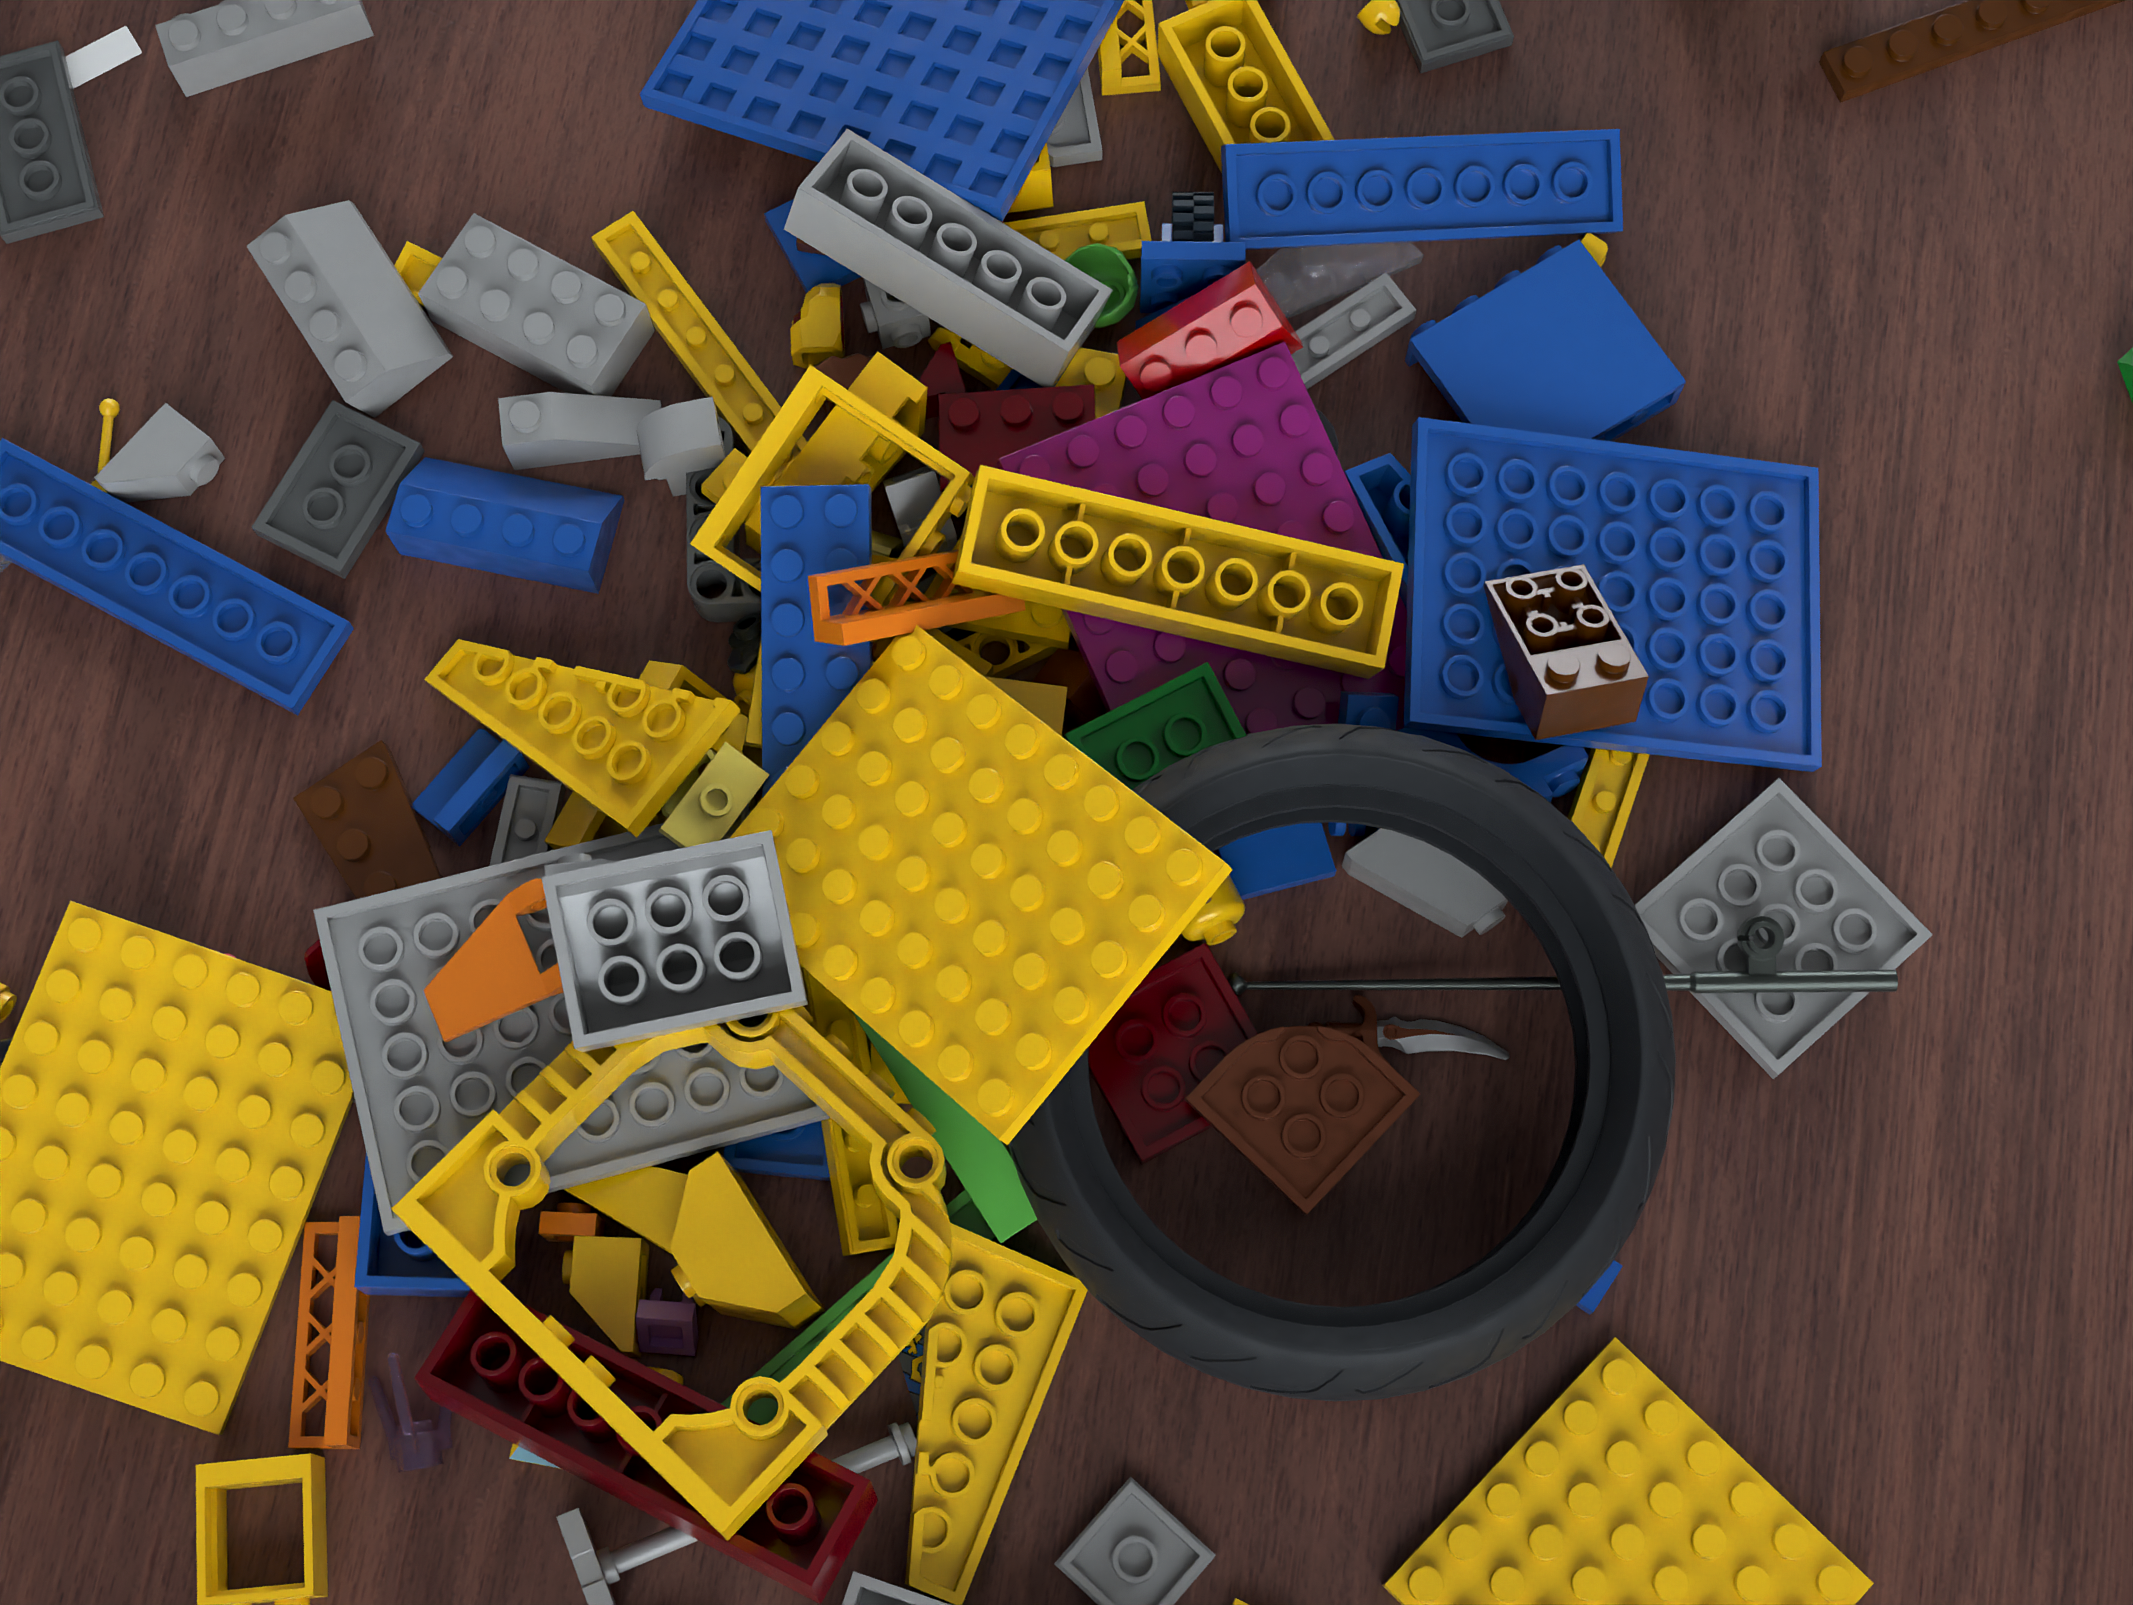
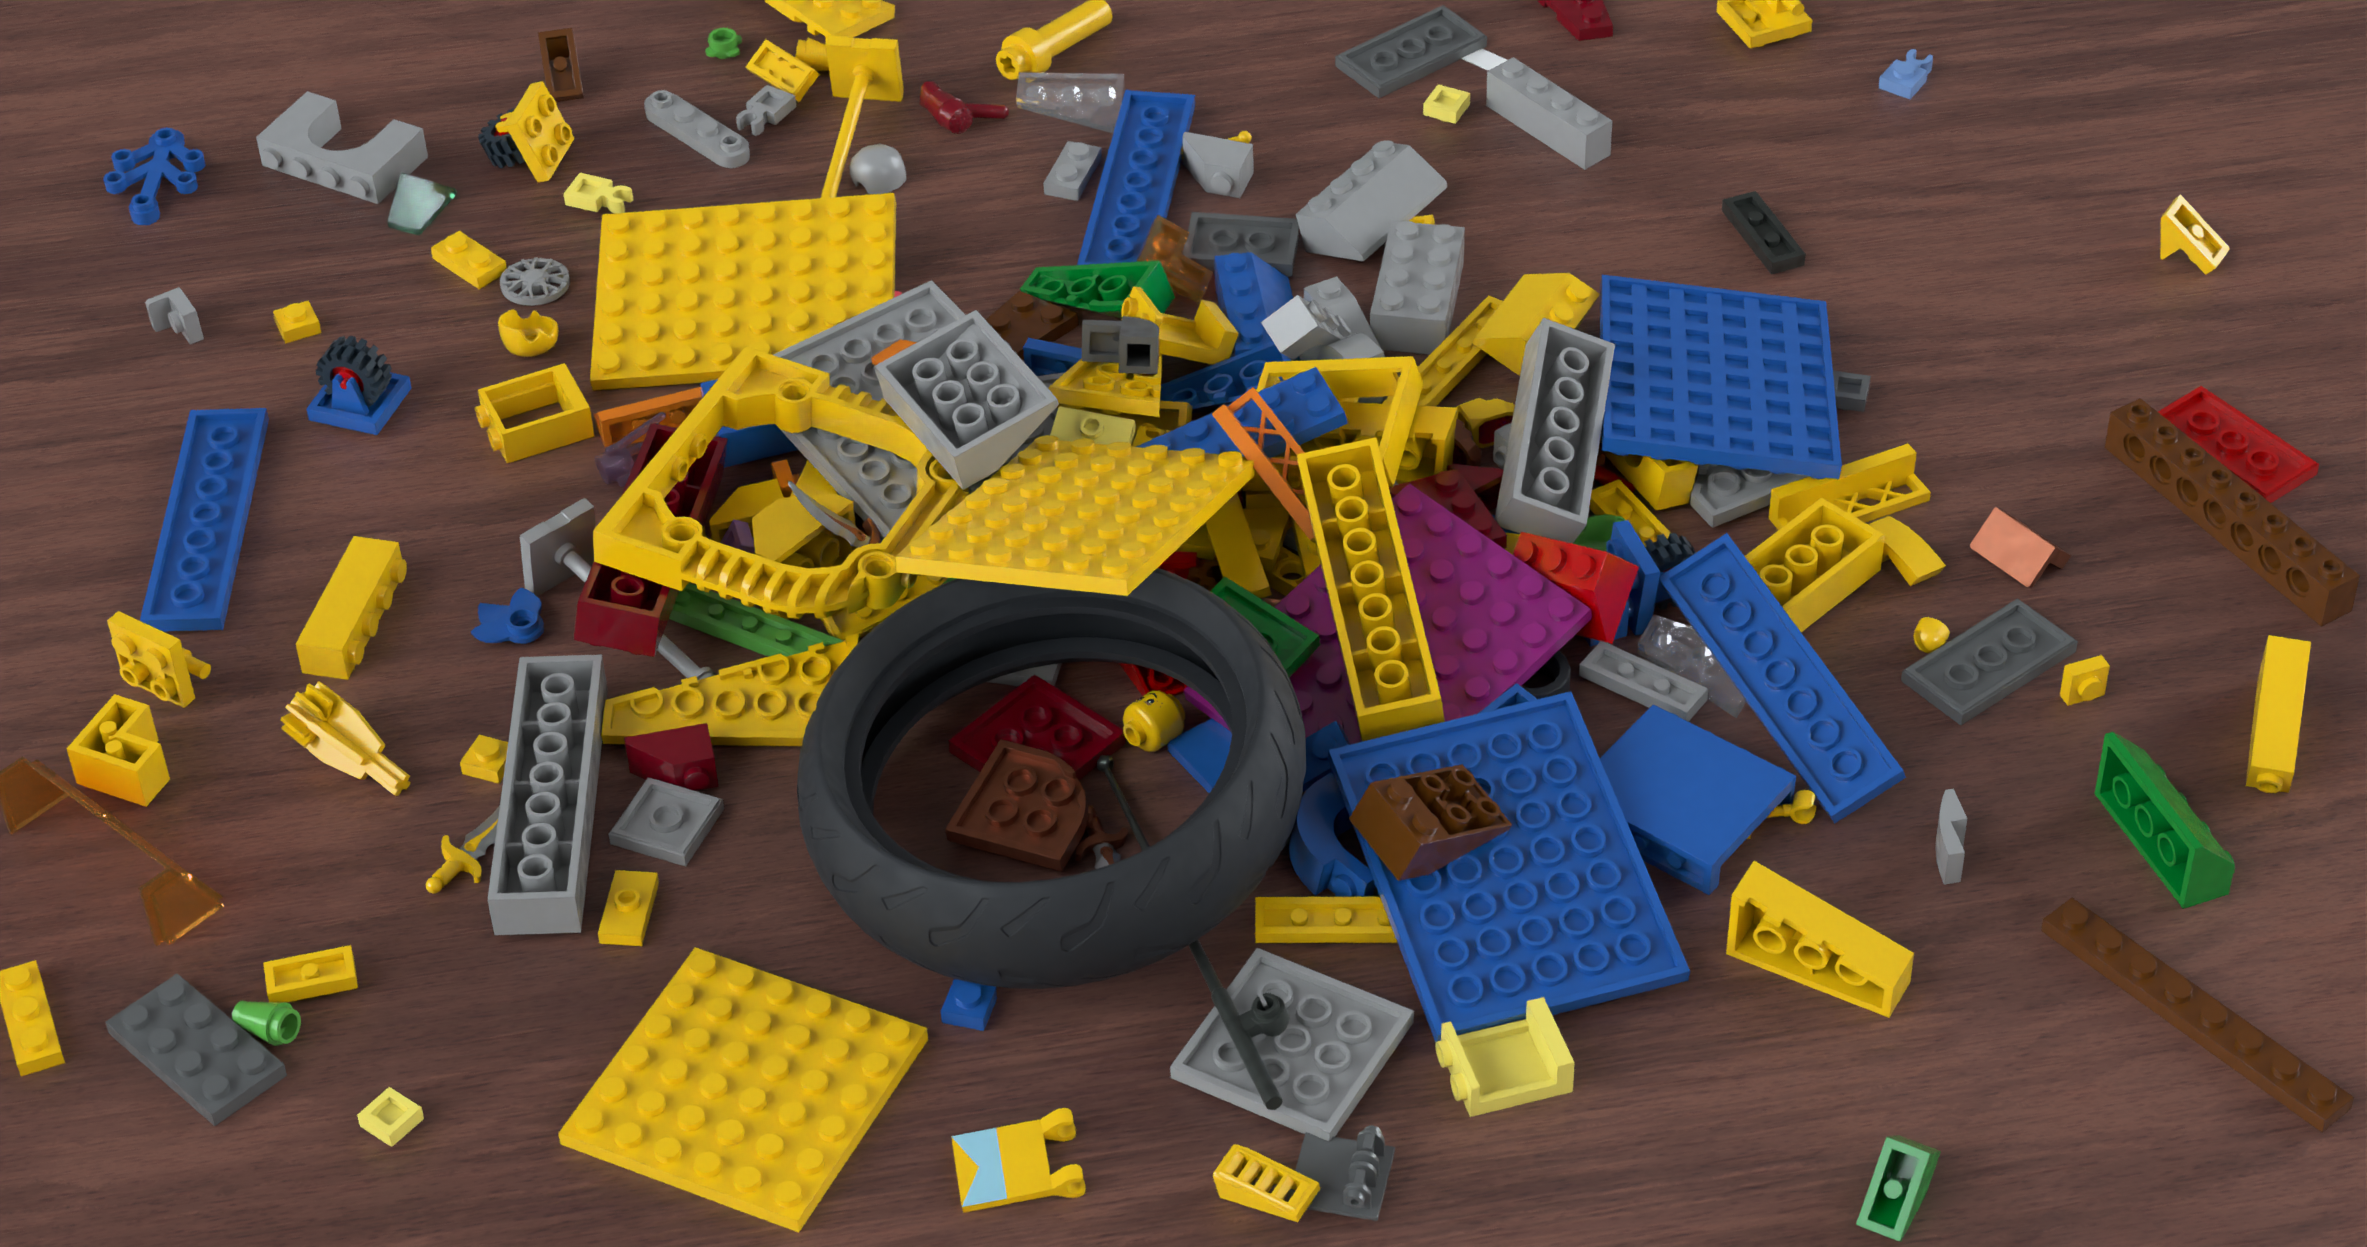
camera: 70 degrees right, 30 degrees down
none -> yellow hair [498,309,559,357]
none -> dark red slope [624,723,719,791]
none -> flat silver piece [788,481,881,548]
none -> yellow flag [951,1108,1086,1213]
none -> green wedge [1020,260,1175,319]
none -> light grey plate [1044,141,1102,201]
none -> dark grey brick [1082,316,1159,374]
none -> yellow panel [1121,286,1239,365]
none -> clear orange plate [1136,215,1213,303]
none -> blue wedge [1160,341,1296,413]
none -> yellow slope [1213,1144,1321,1222]
none -> light grey arch [1261,295,1351,361]
none -> dark grey hinge [1287,1125,1395,1221]
none -> light yellow plate [1423,84,1470,124]
none -> light yellow panel [1435,997,1575,1117]
none -> yellow slope [1472,273,1600,376]
none -> yellow wedge [1726,861,1914,1018]
none -> light grey slope [1935,789,1967,885]

